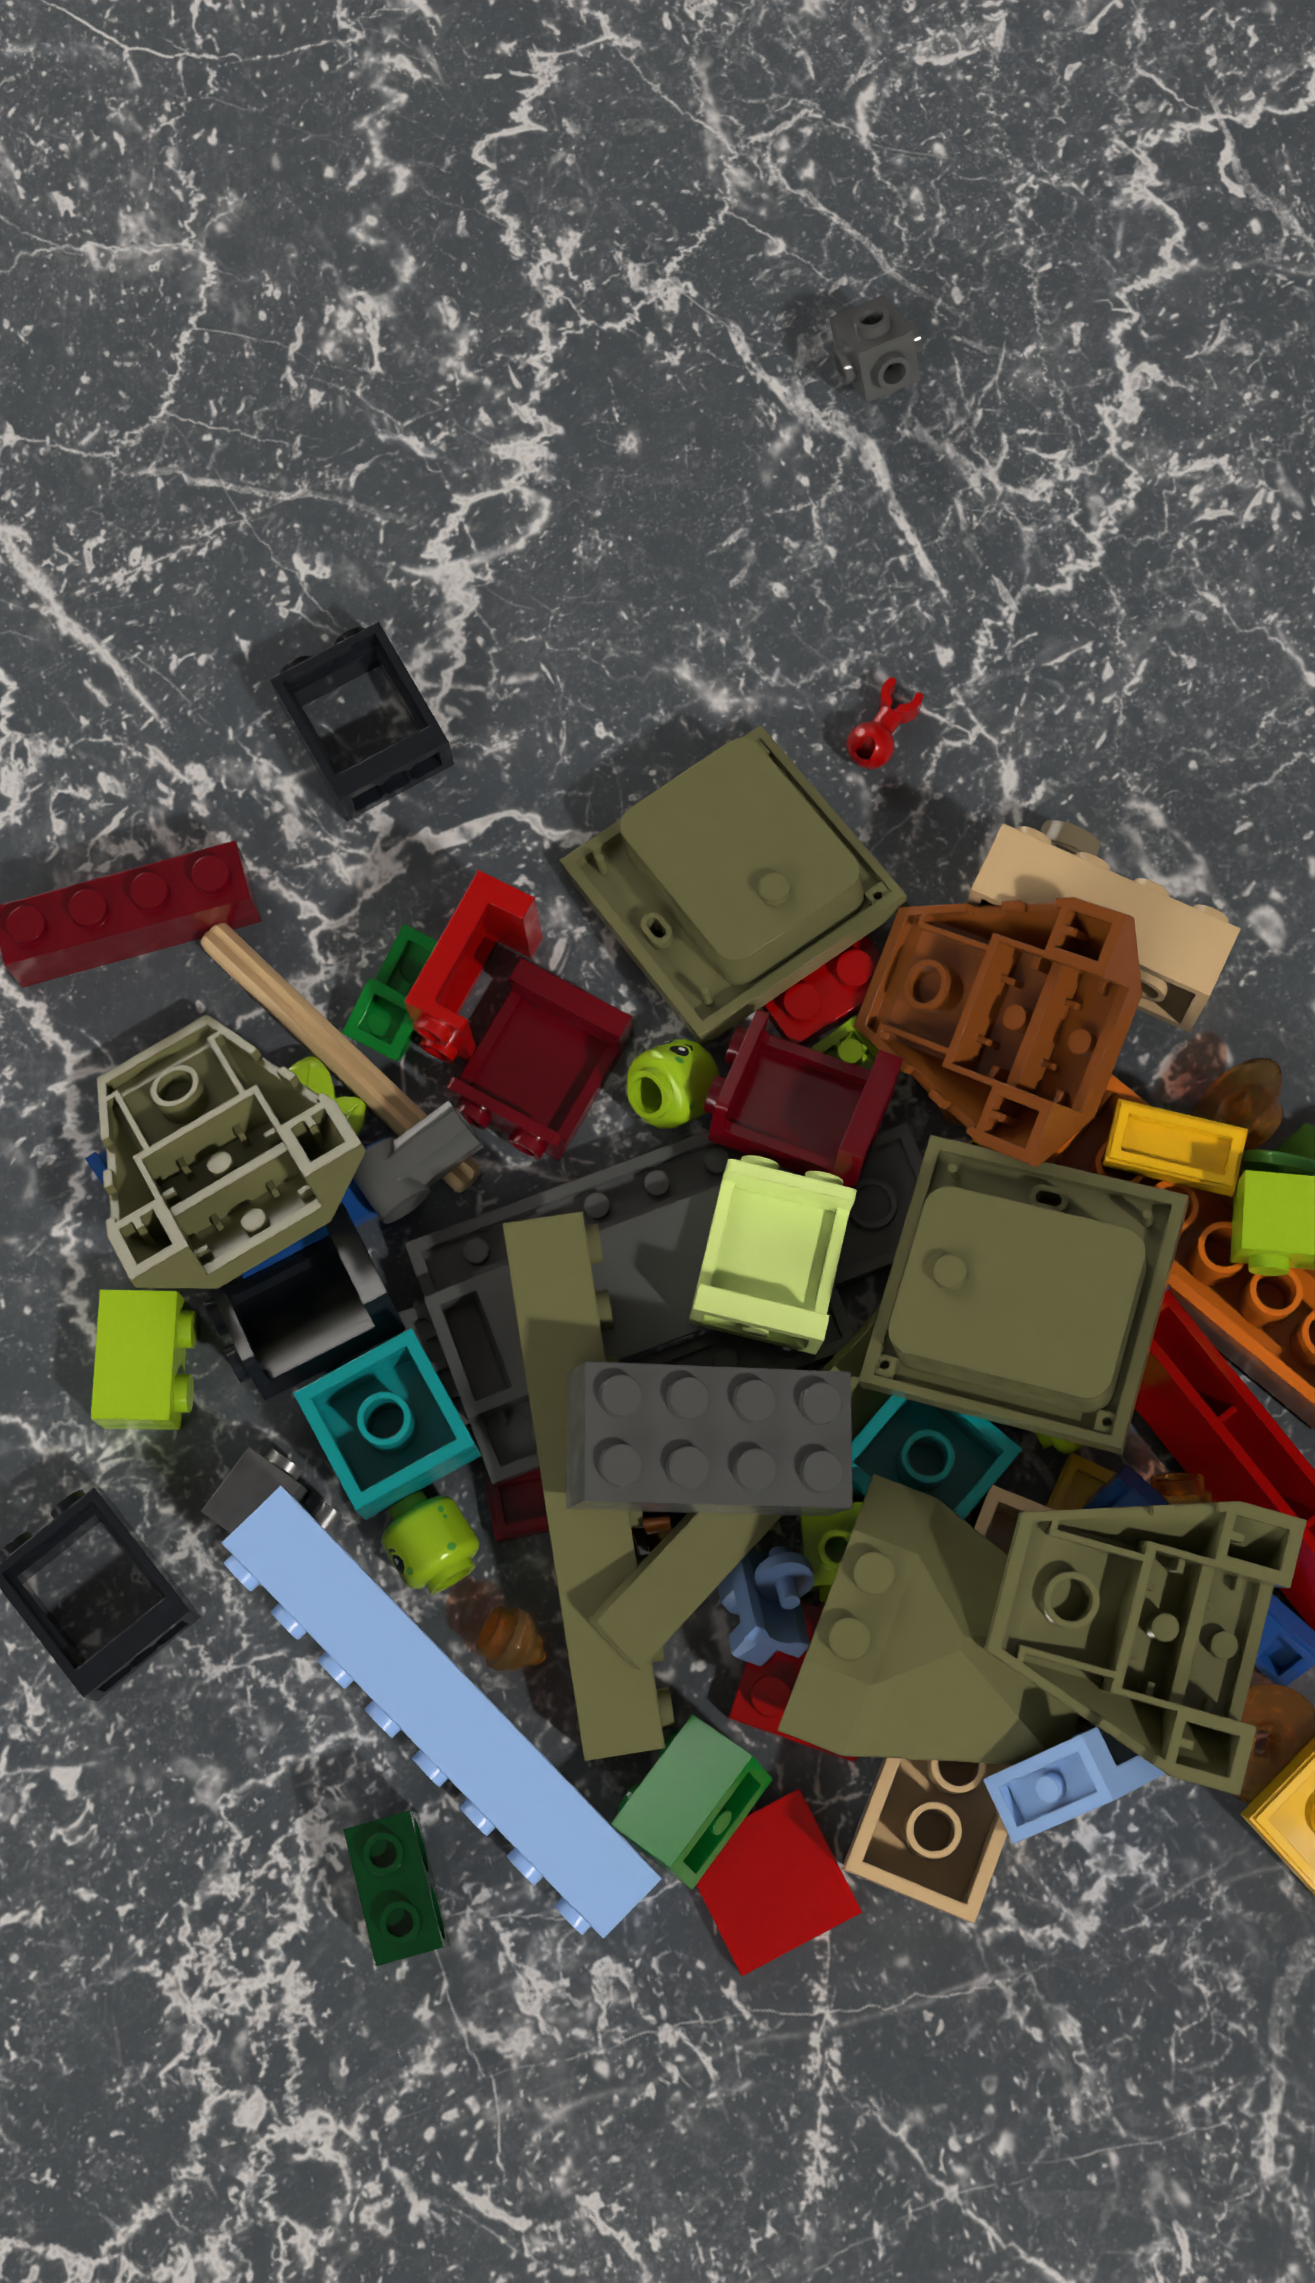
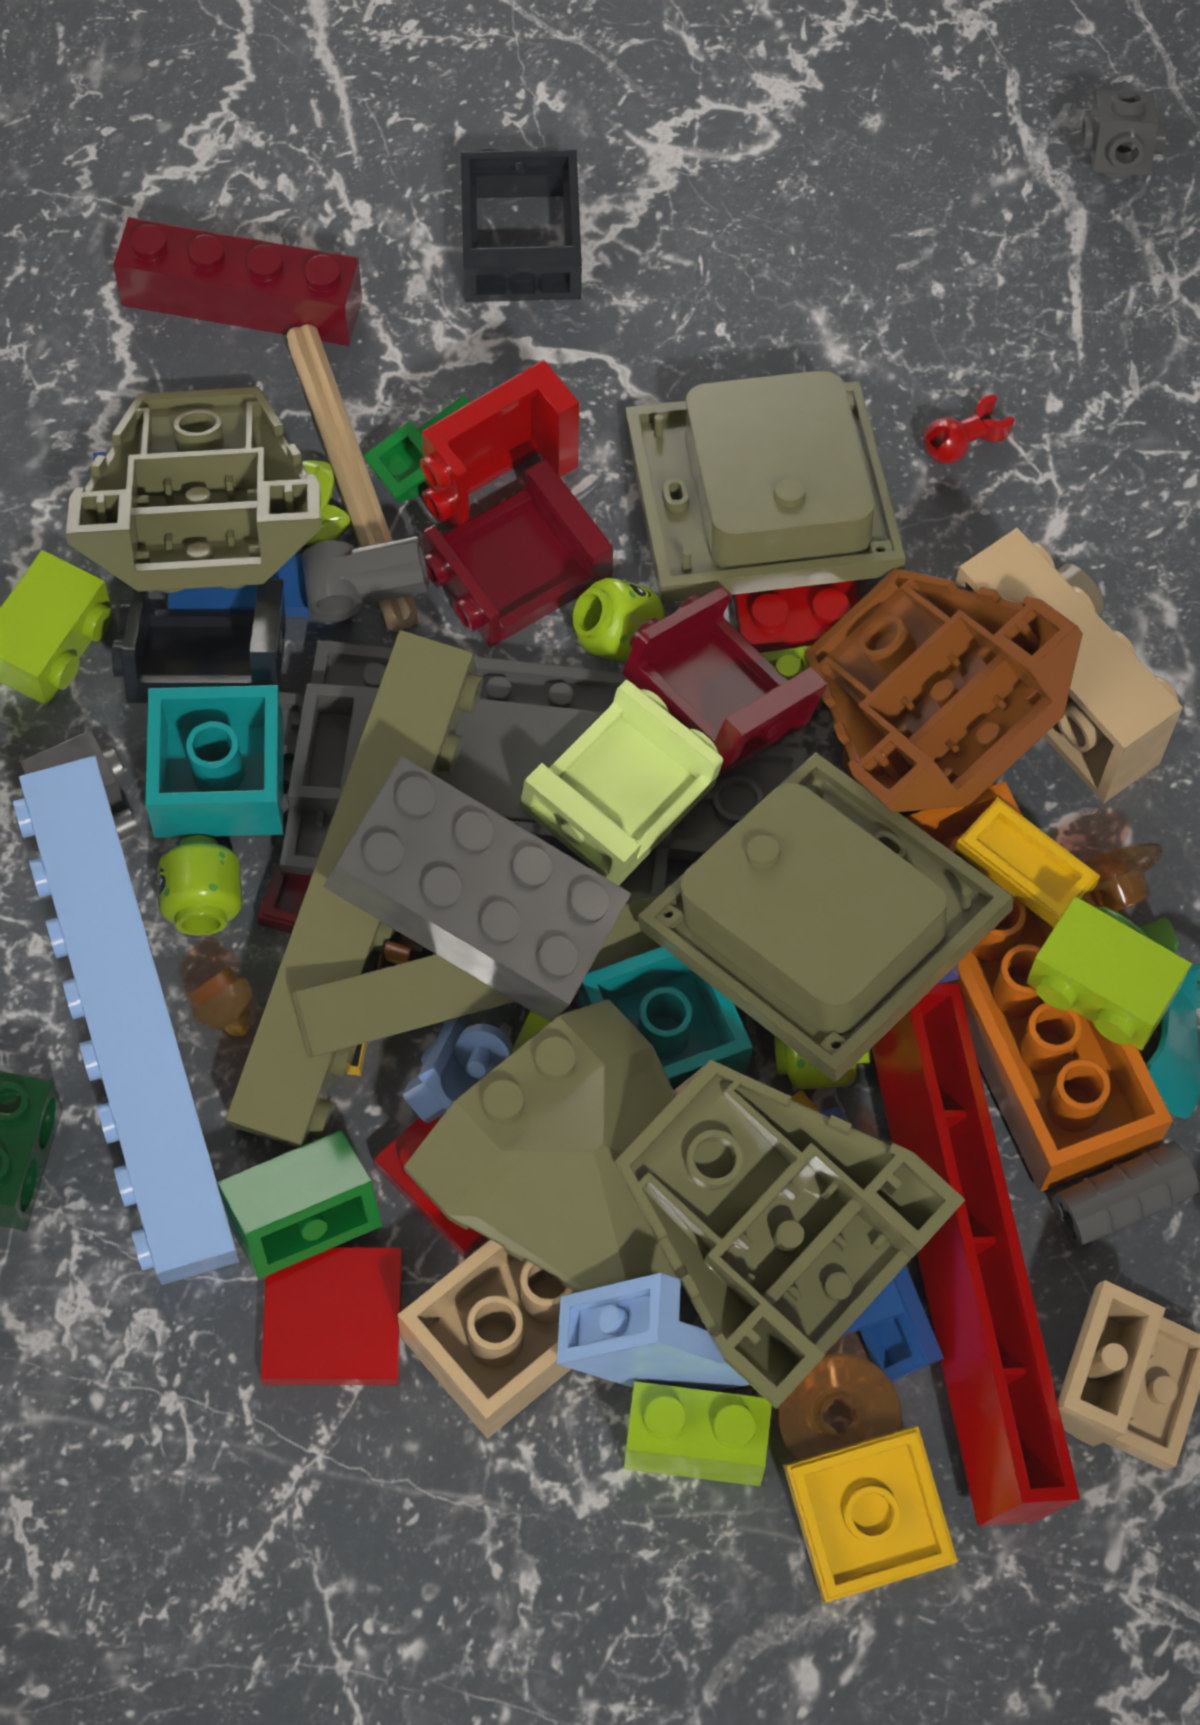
camera: 20 degrees right, 10 degrees down
none -> lime brick [624,1381,772,1486]

